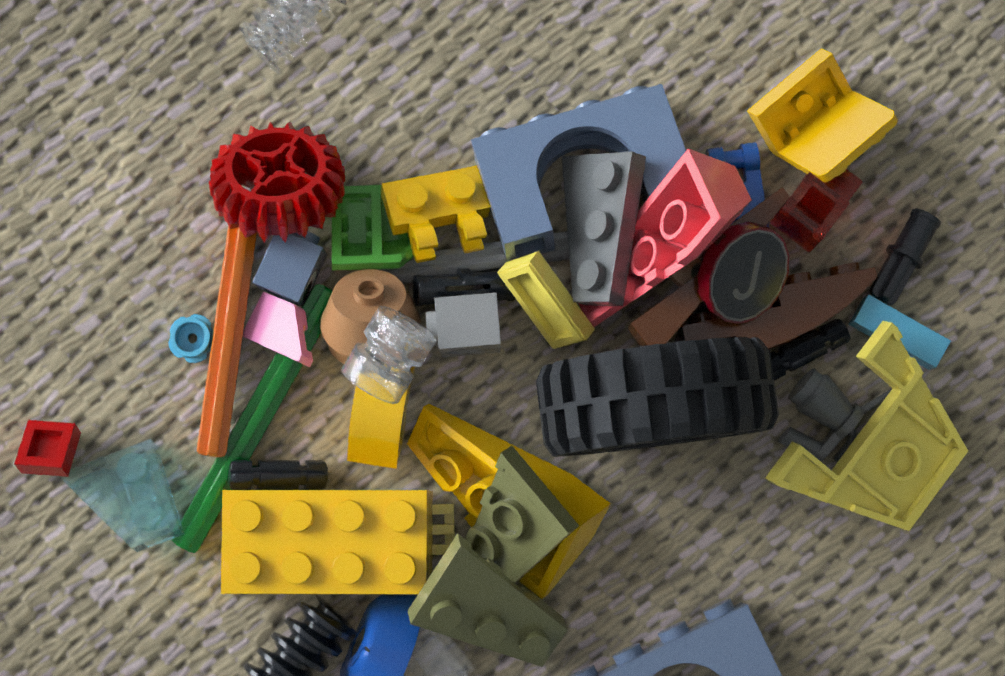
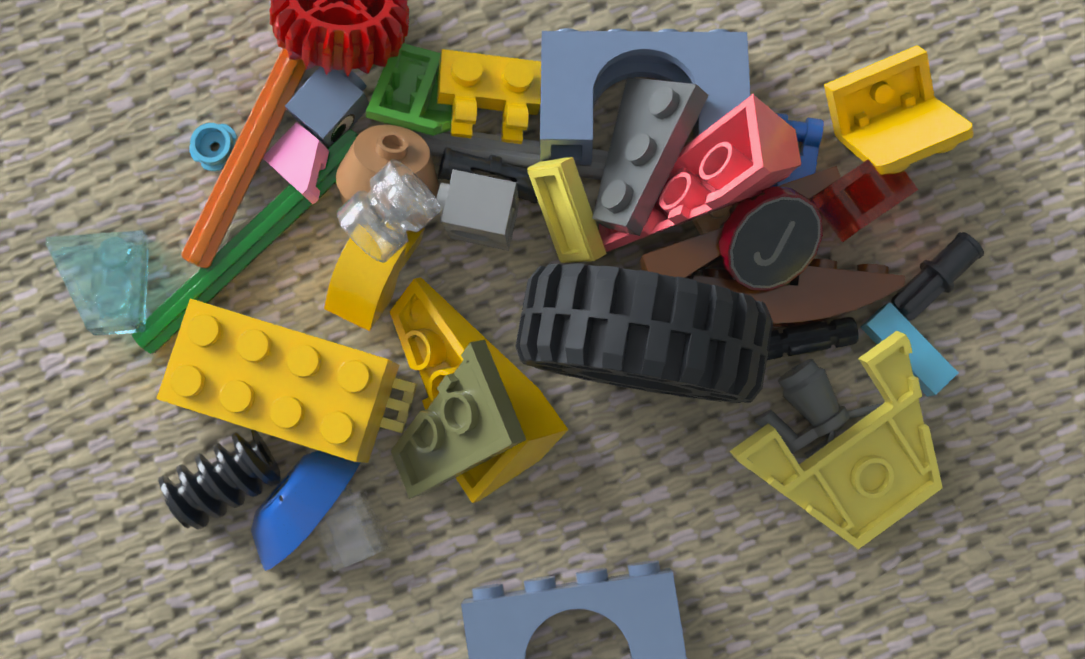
camera: 25 degrees right, 0 degrees up
red plate [14,420,81,477] -> none
black axle [228,460,328,490] -> none
olive wing [408,533,568,667] -> none

